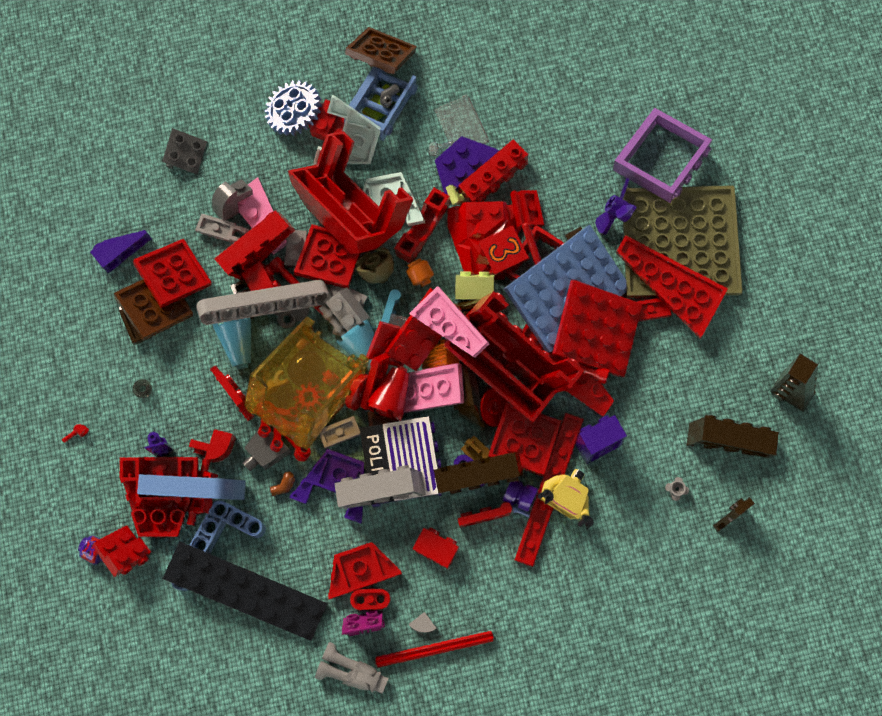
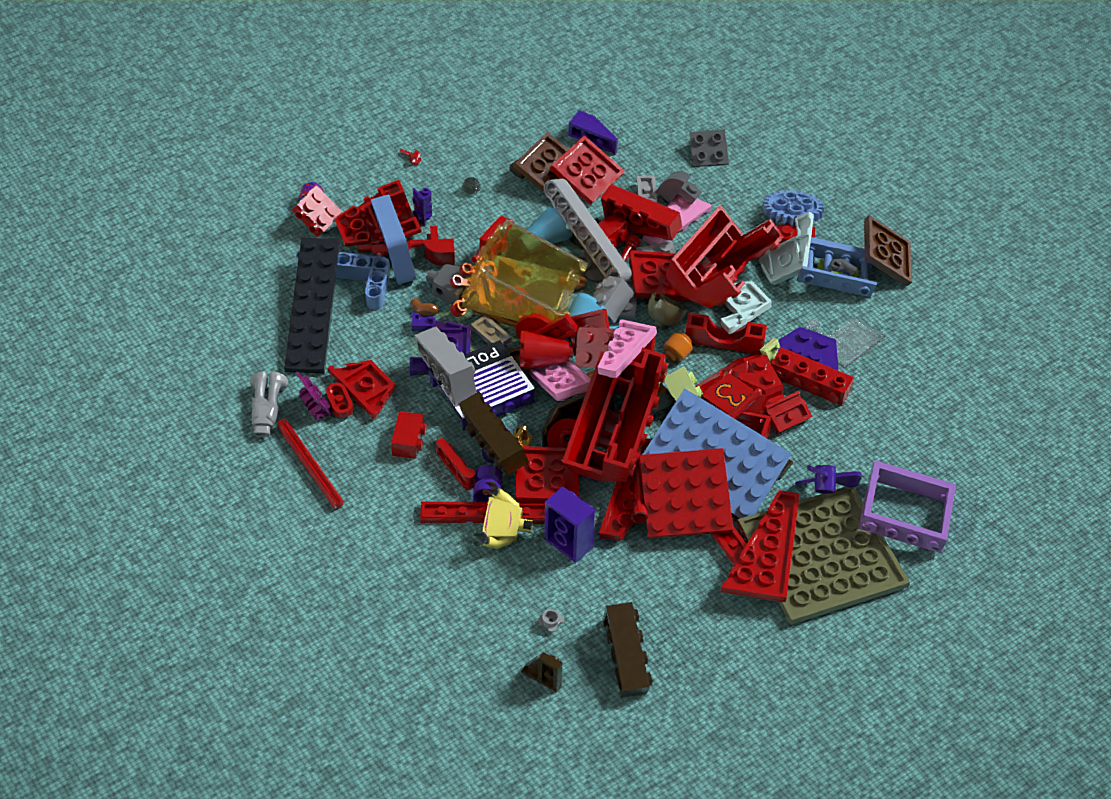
camera: 60 degrees right, 25 degrees down
light grey tile [409,612,437,633] -> none
dark brown wedge [770,354,818,412] -> none

